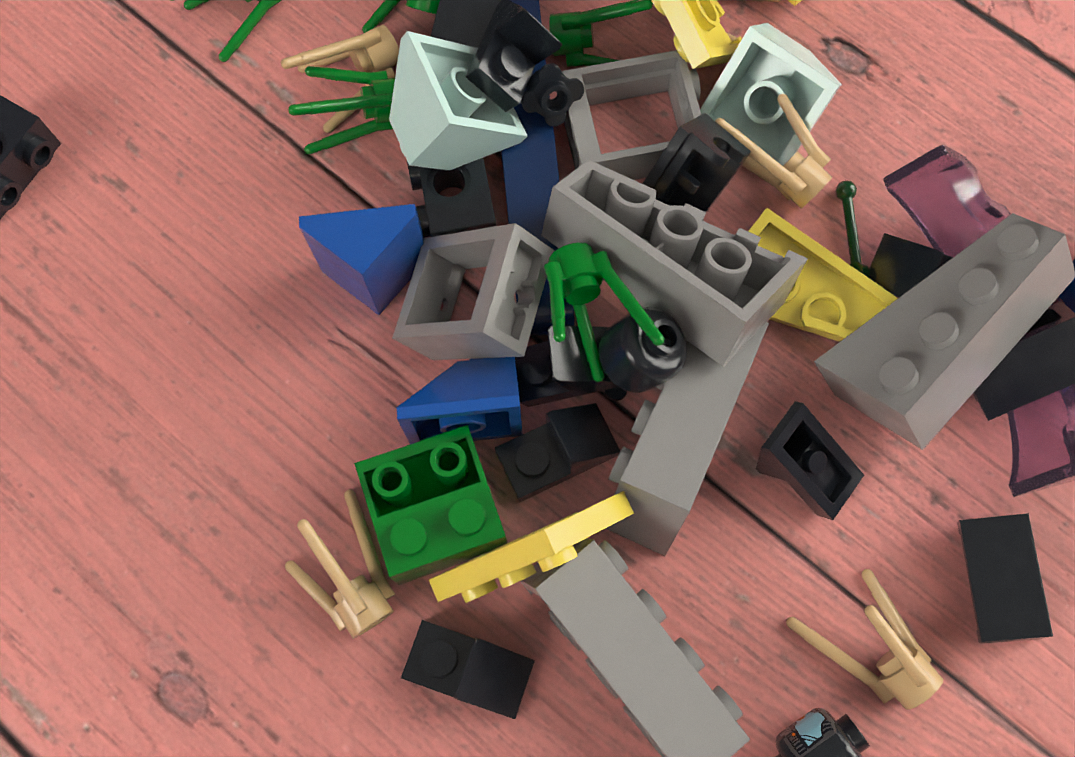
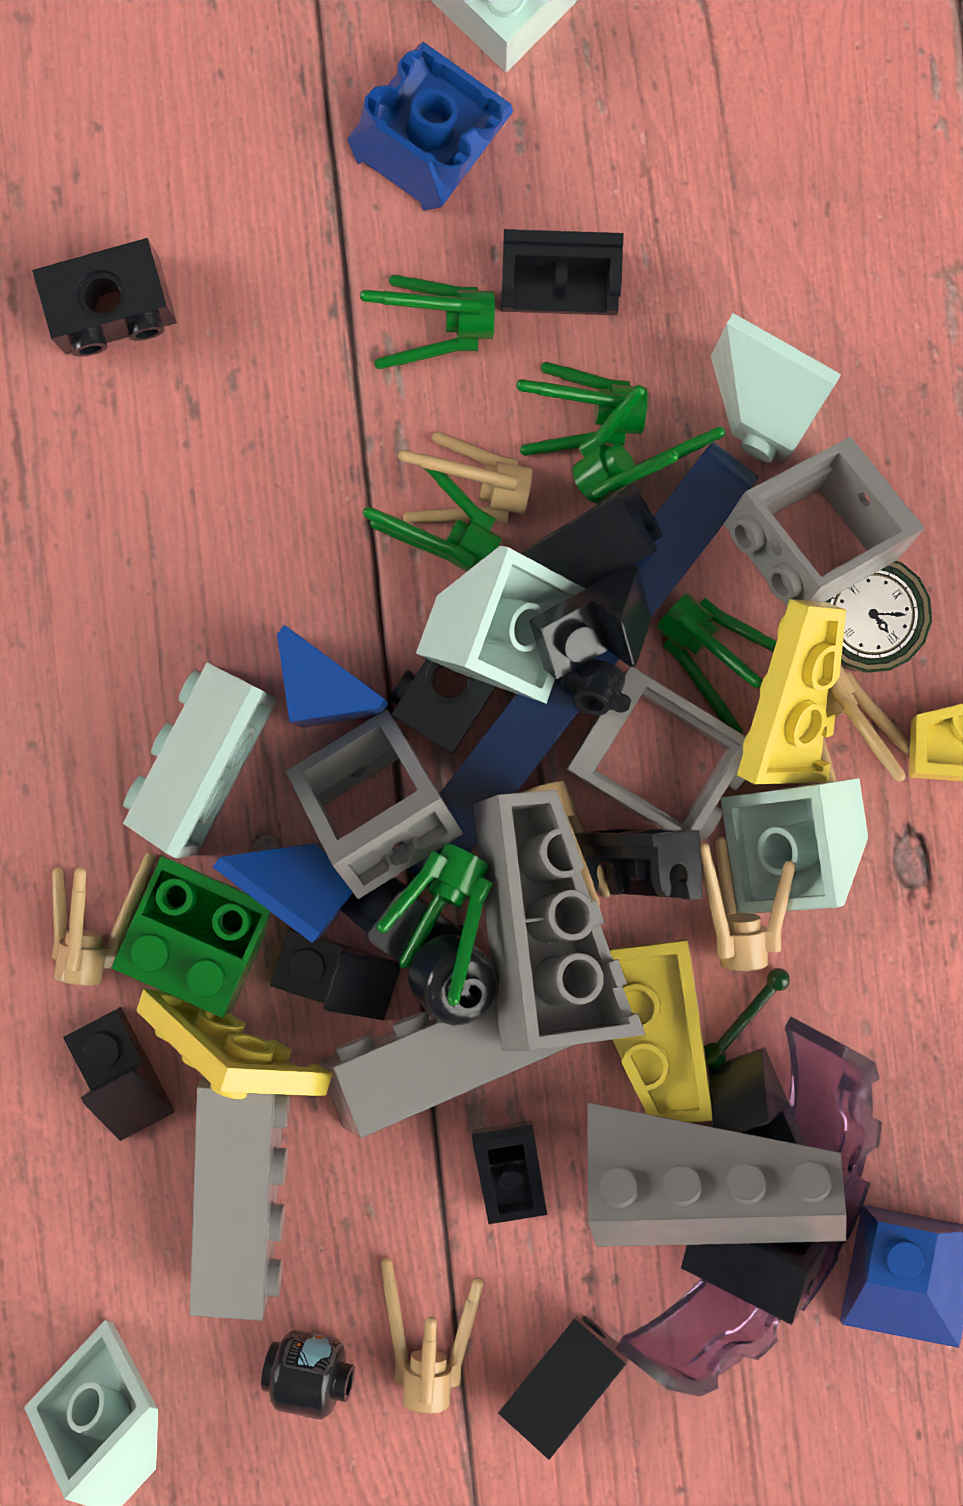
camera: 45 degrees right, 15 degrees up
none -> light aqua slope [123,662,278,859]

